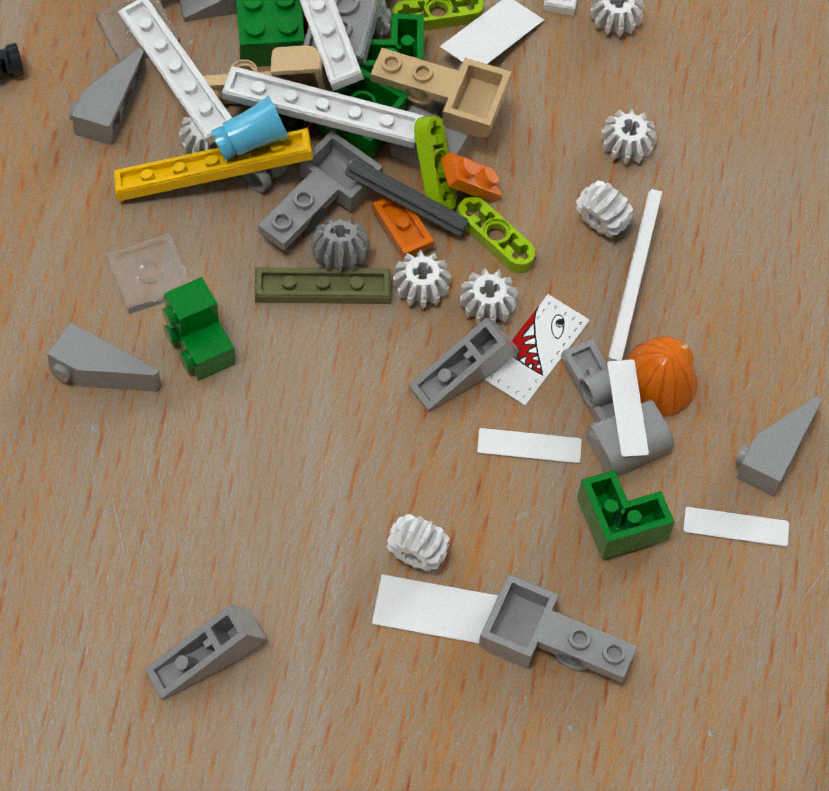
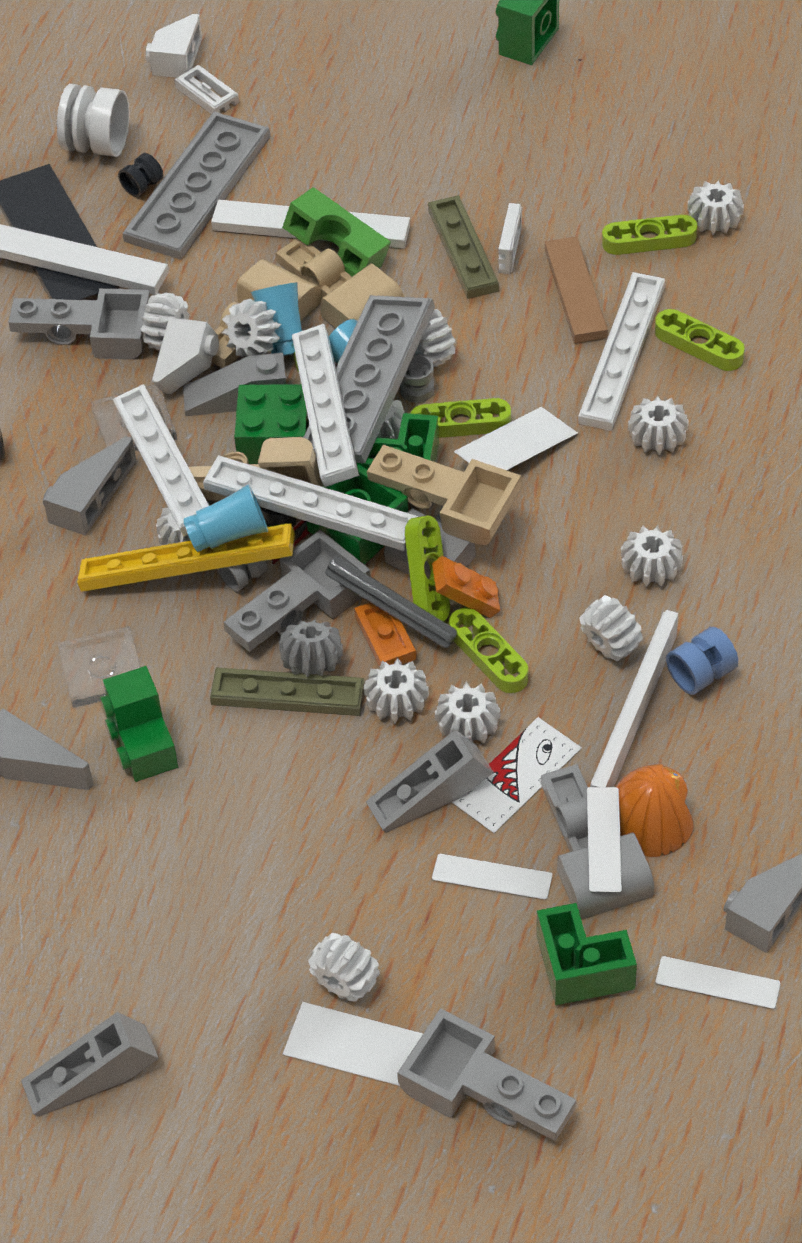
camera: 15 degrees right, 10 degrees down
none -> medium blue wheel [666,627,739,695]

